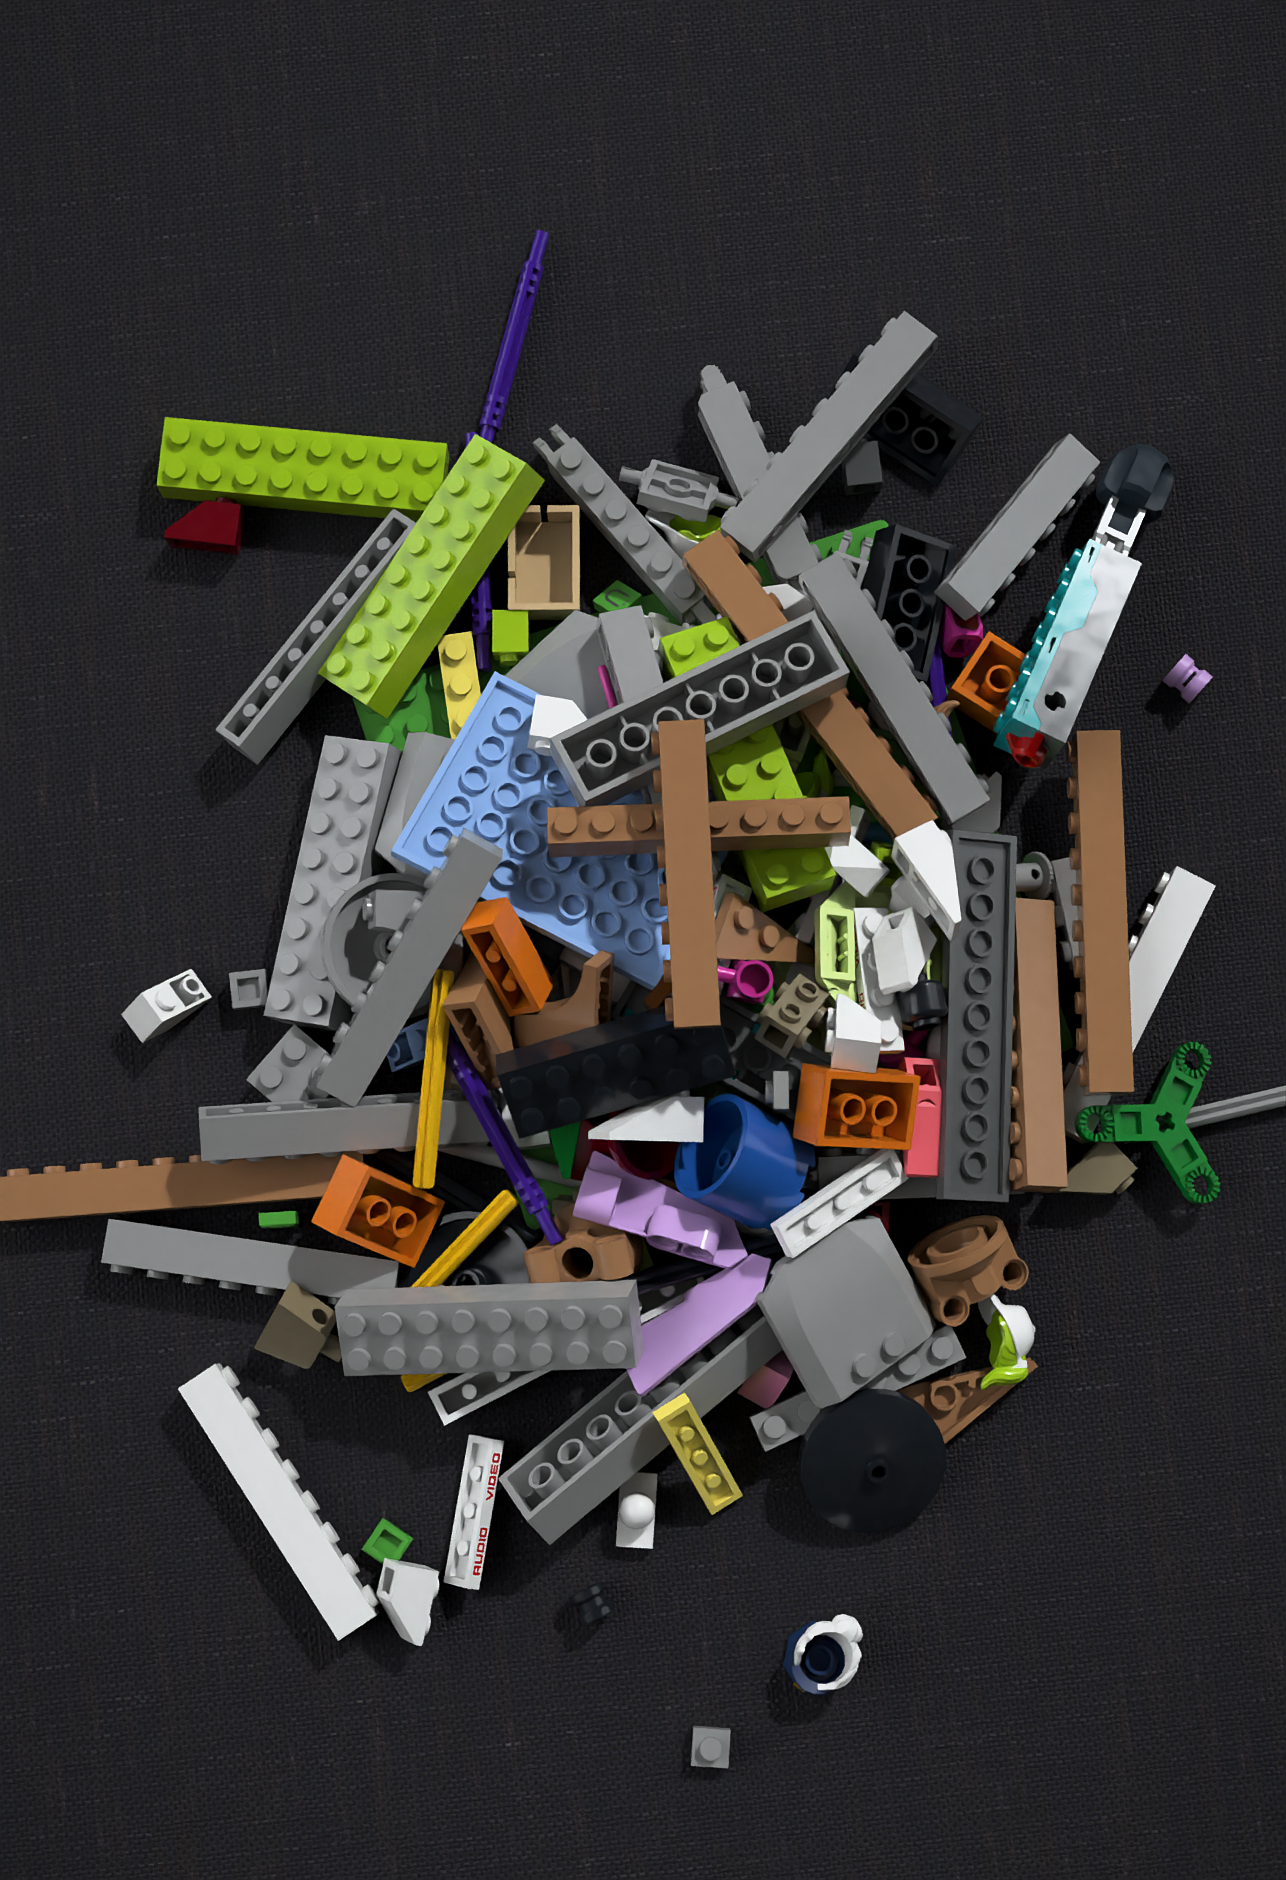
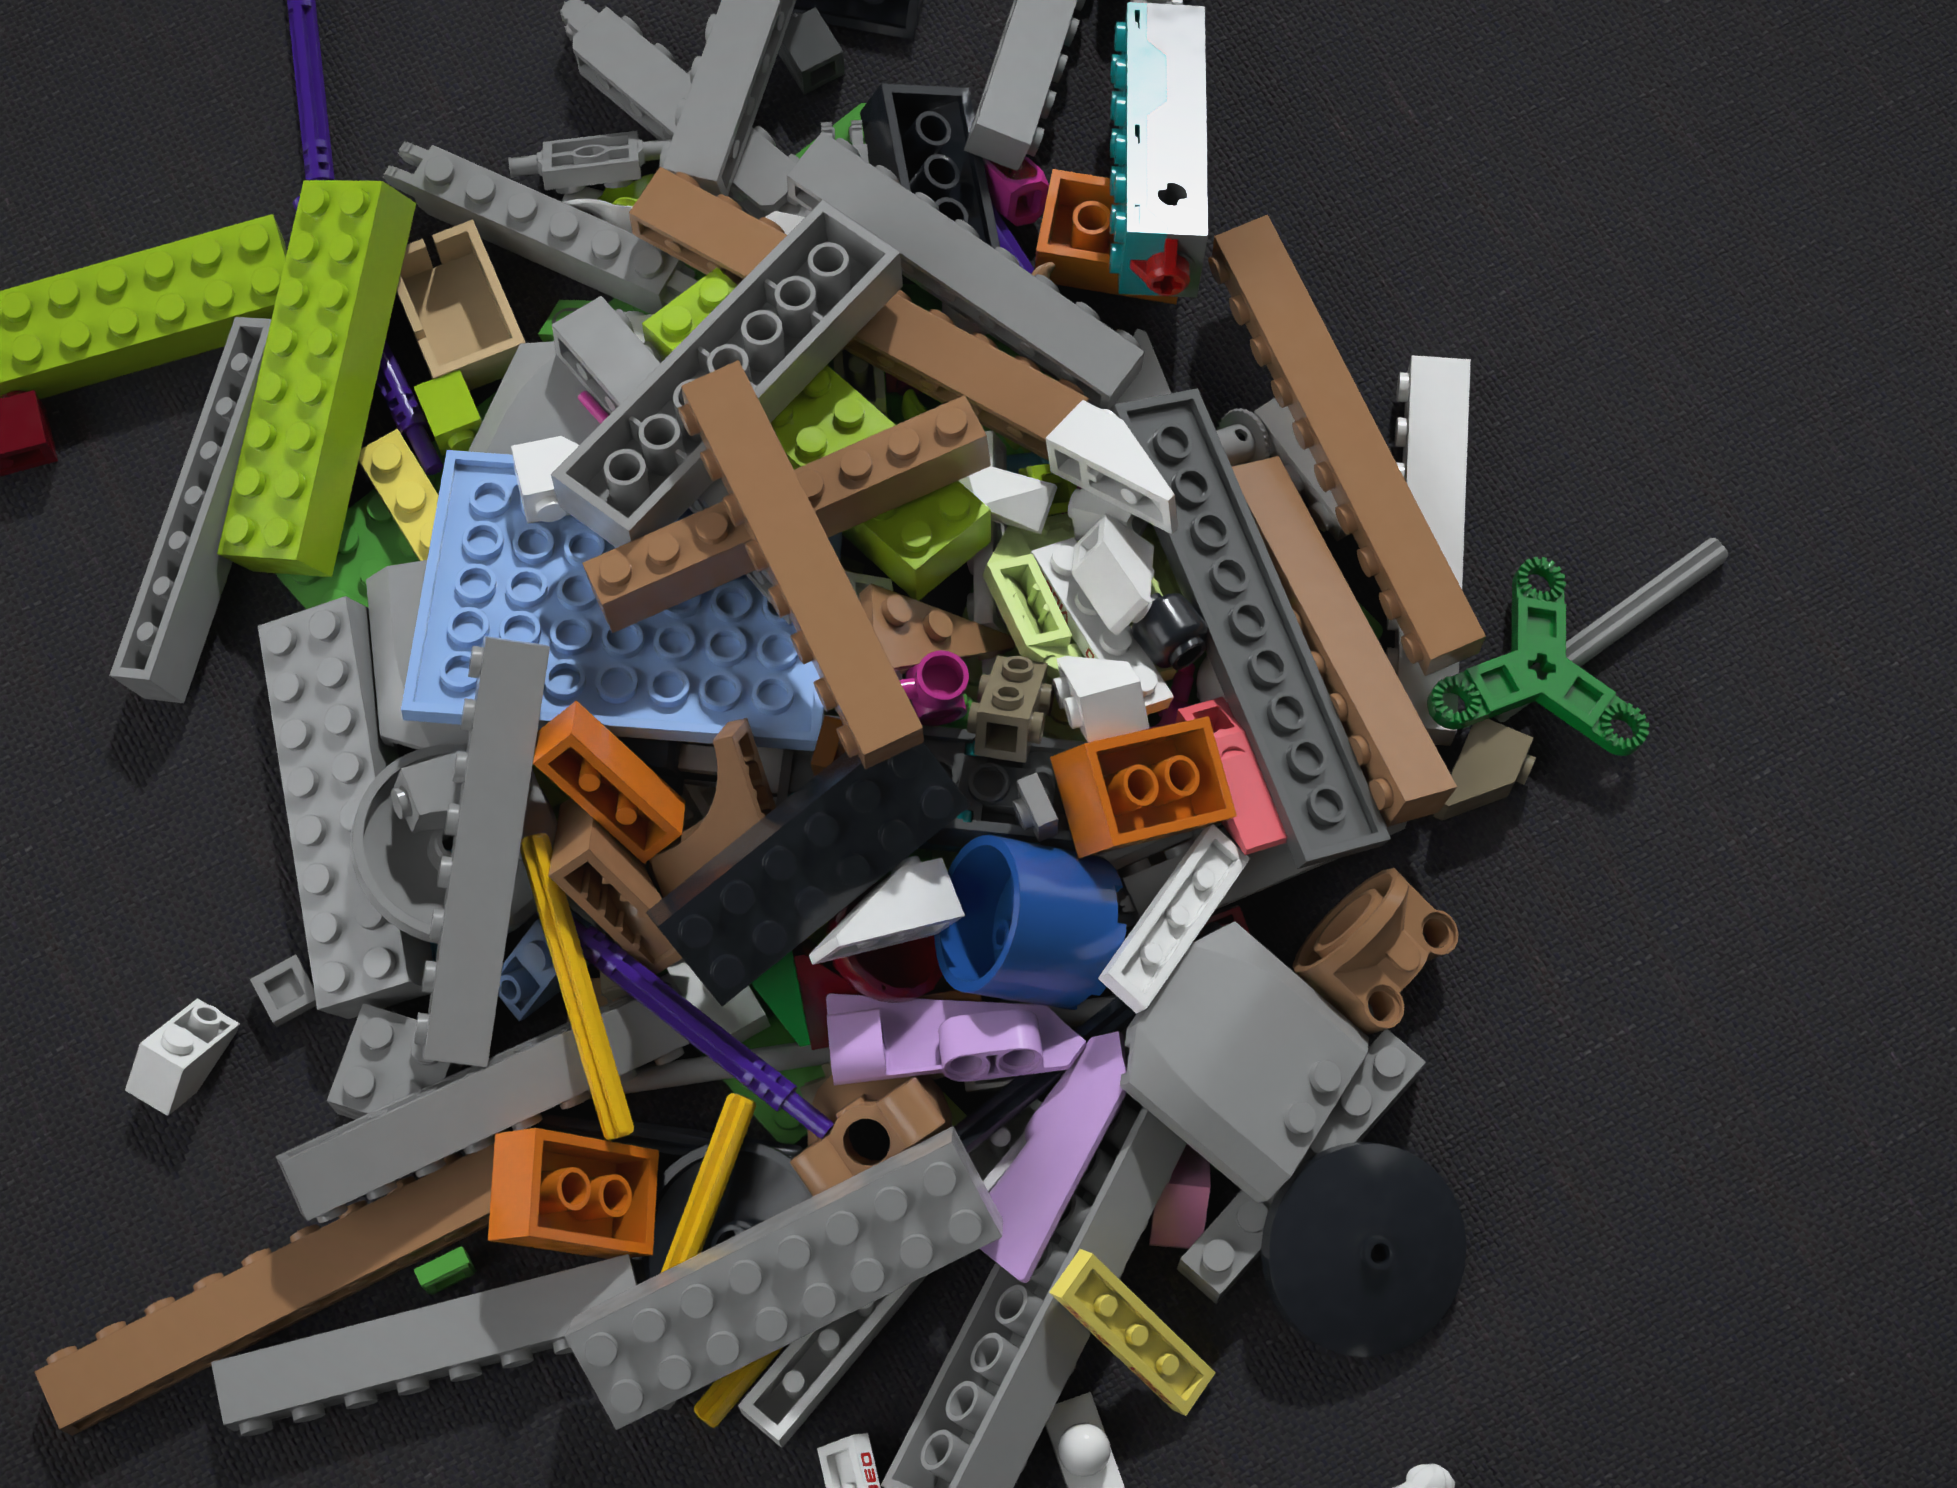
camera: 20 degrees left, 10 degrees down
dark tan torso [254,1281,342,1369] -> none
medium nougat wing [896,1358,1038,1444] -> none
hair [978,1293,1035,1390] -> none
lavender wheel [1162,654,1213,703] -> none

